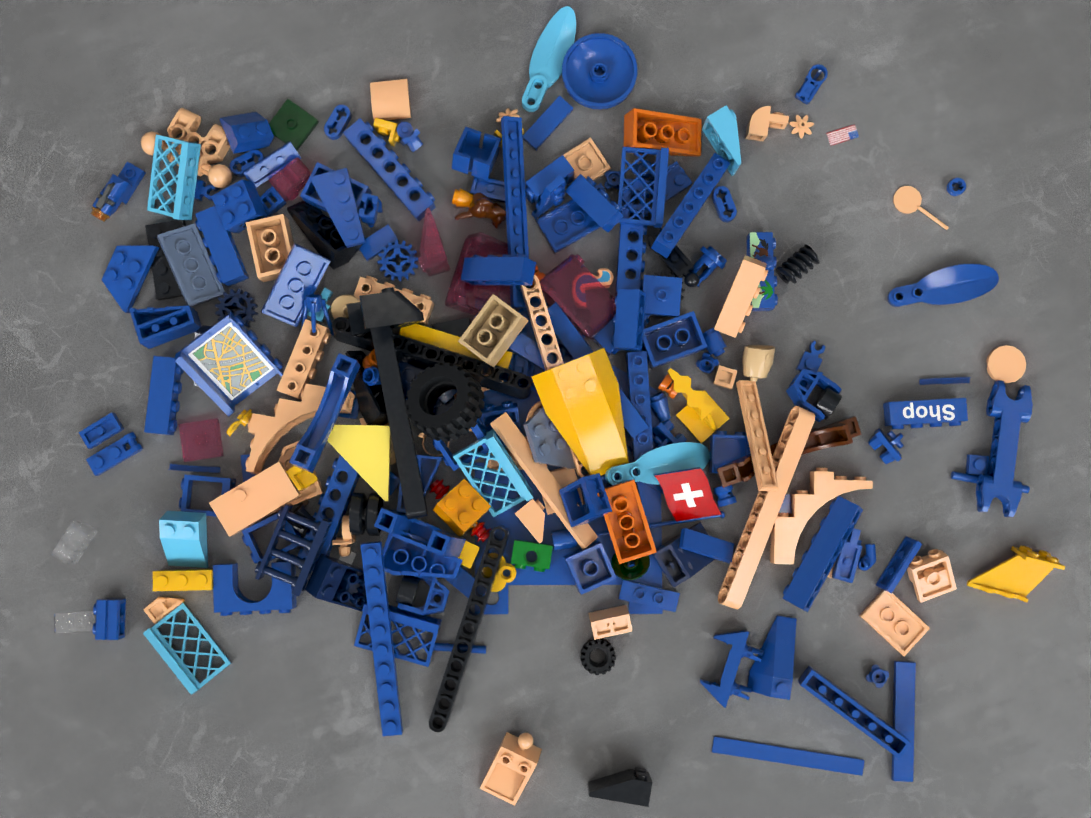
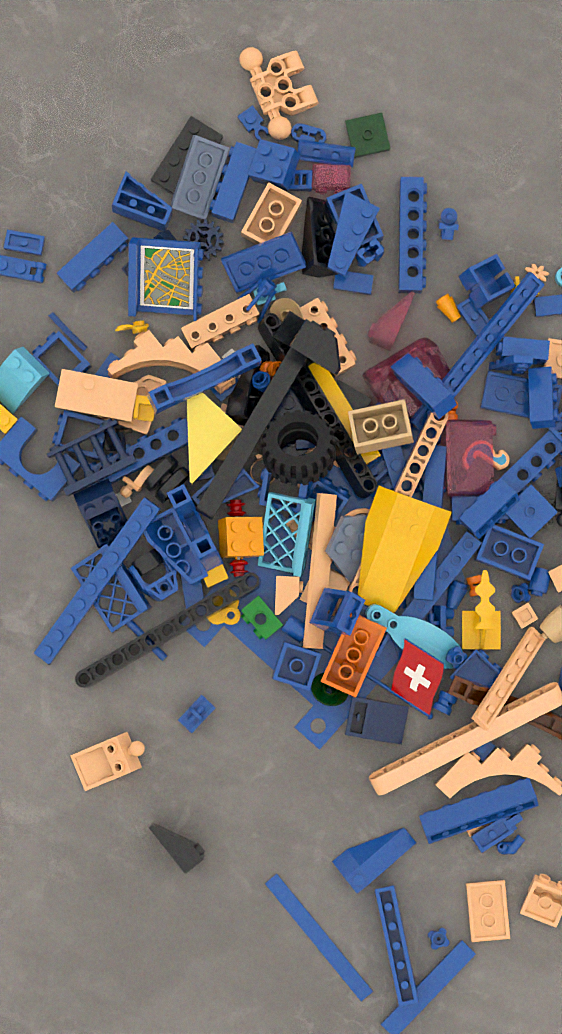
camera: 40 degrees right, 0 degrees up
blue plate [91,162,146,222] -> none
blue wing [102,246,159,313] -> none
medium azure fence [147,134,201,220] -> none
clear pink plate [179,418,224,462] -> none
blue slope [219,112,274,154] -> none
blue beam [324,105,352,140] -> none
light nougat slope [370,79,411,121] -> none
yellow bracket [373,118,400,147] -> none
blue gear [377,240,419,282] -> none
reddish brown animal [455,192,506,229] -> none
black tyre [580,638,616,675] -> none
light nougat hinge [588,605,632,640] -> none
blue plate [618,580,680,612] -> none
blue tile [679,528,734,563] -> none
blue hose [700,630,764,708] -> none
blue tile [876,536,922,594] -> none
none -> blue hips [178,695,215,733]
none -> blue plate [446,646,467,669]

